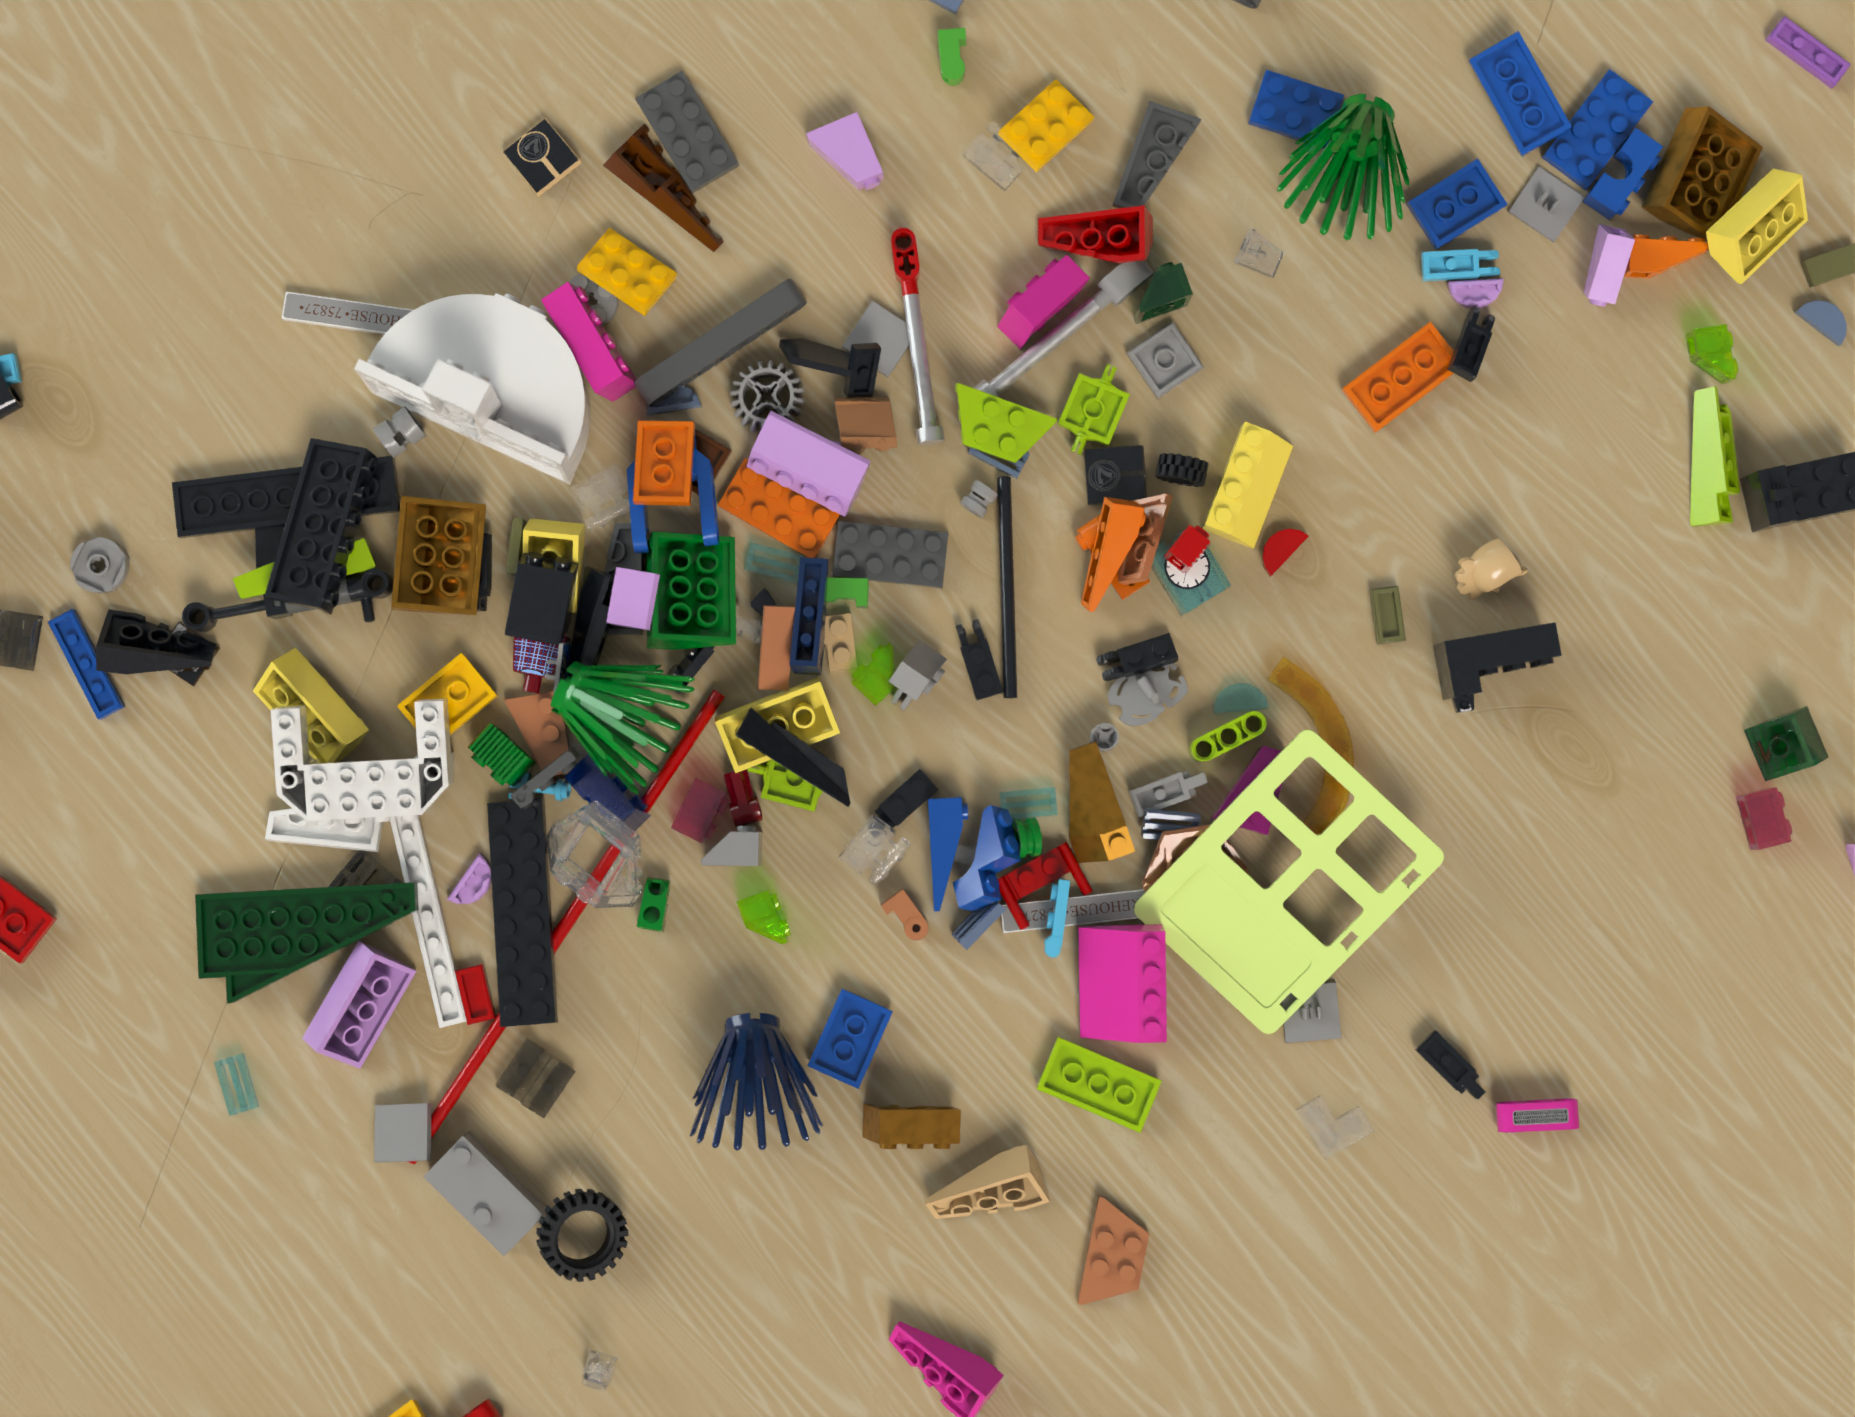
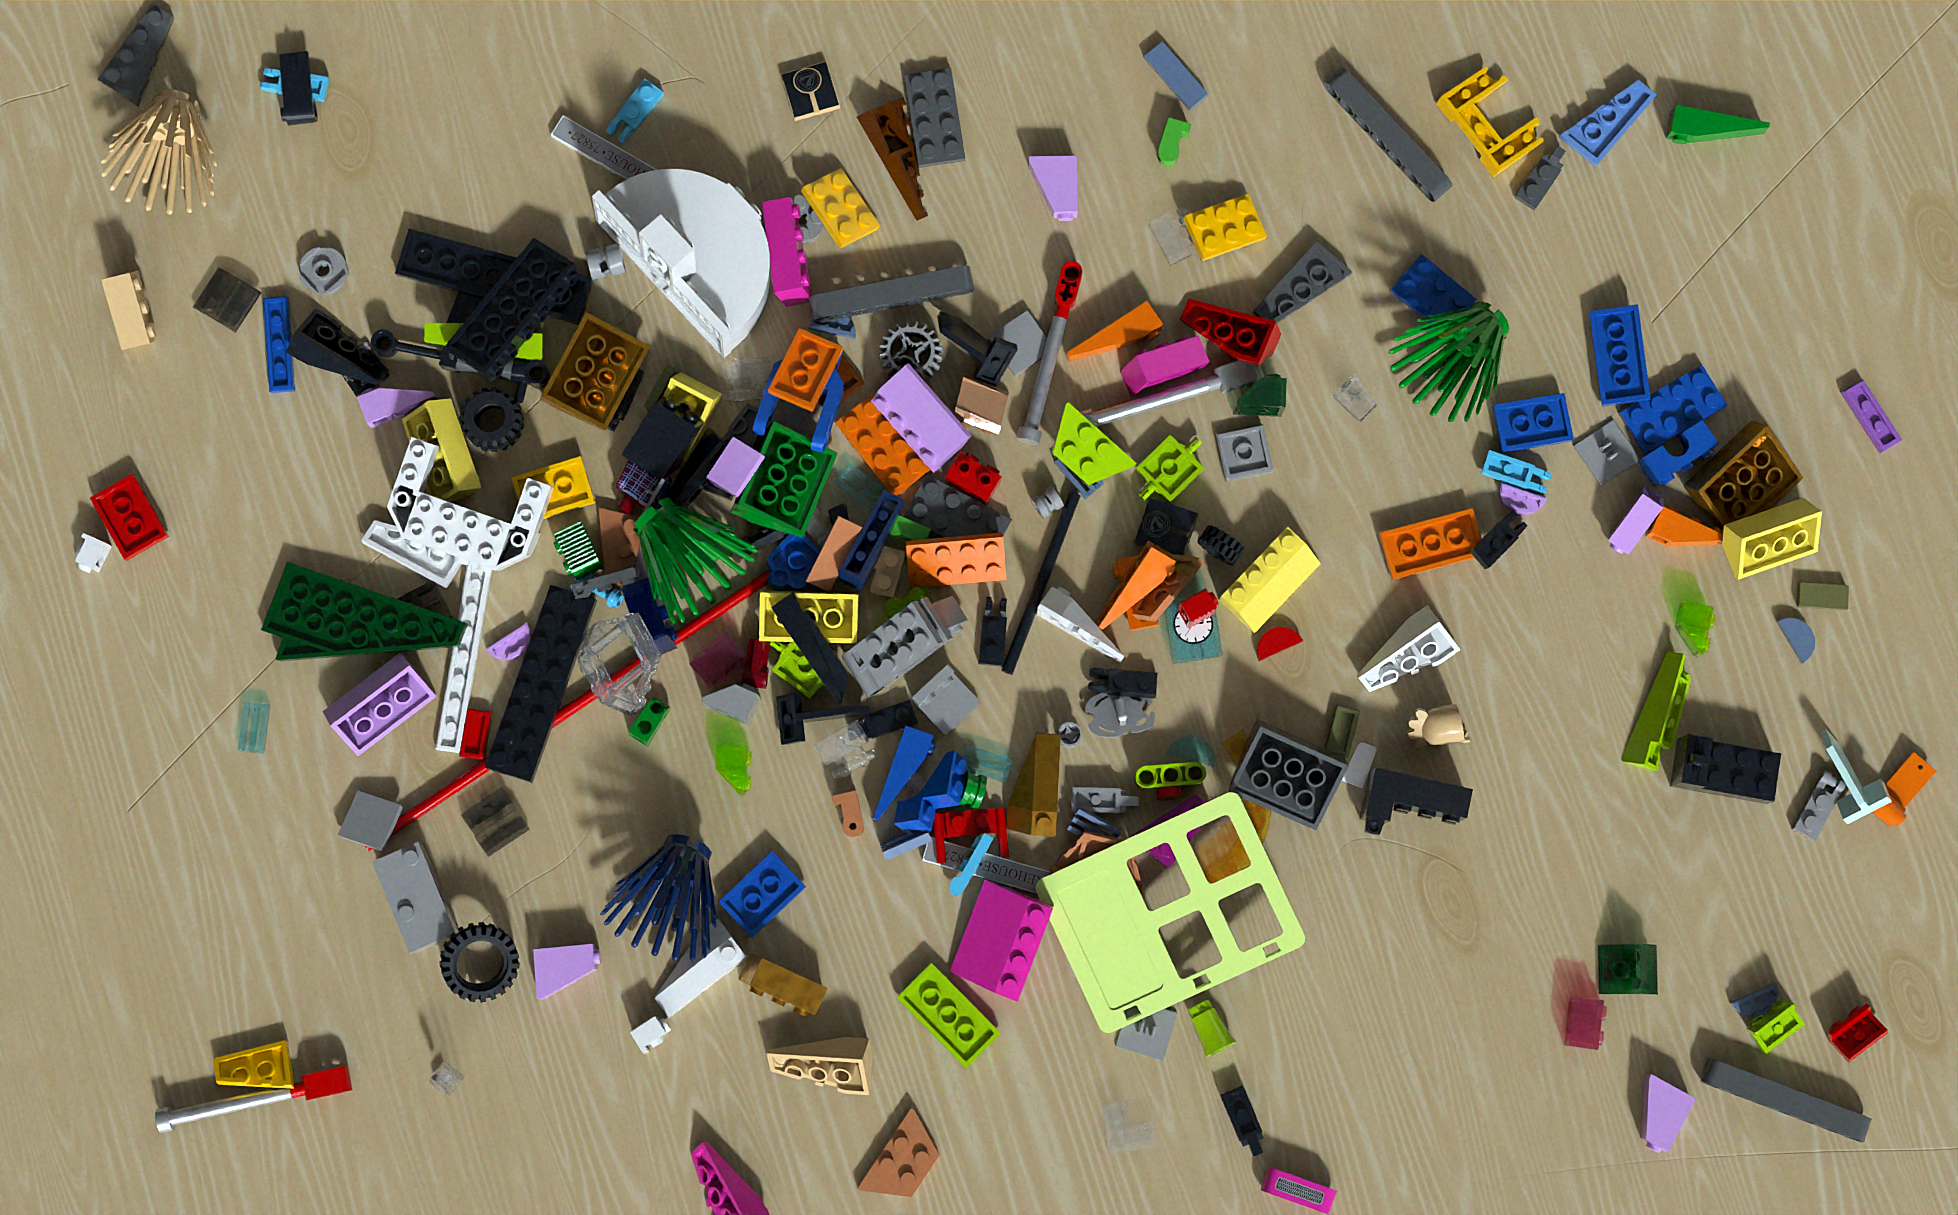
camera: 20 degrees right, 5 degrees down
none -> lavender slope [357,388,438,428]
none -> black tyre [459,387,524,452]
none -> lavender slope [533,944,601,1000]
none -> medium azure hinge [606,78,664,143]
none -> white brick [630,1016,671,1054]
none -> white wedge [654,918,748,1018]
none -> blue plate [767,534,820,591]
none -> black piece [776,693,870,745]
none -> light grey hinge [842,597,953,698]
none -> orange plate [906,532,1006,588]
none -> light grey bracket [912,664,980,735]
none -> red brick [945,452,1002,505]
none -> white wedge [1037,586,1124,663]
none -> orange slope [1066,301,1163,361]
none -> red tile [1157,786,1182,801]
none -> lime plant [1188,1000,1236,1057]
none -> dark grey slope [1228,719,1349,830]
none -> white sticker [1342,742,1377,788]
none -> white wedge [1357,605,1460,692]

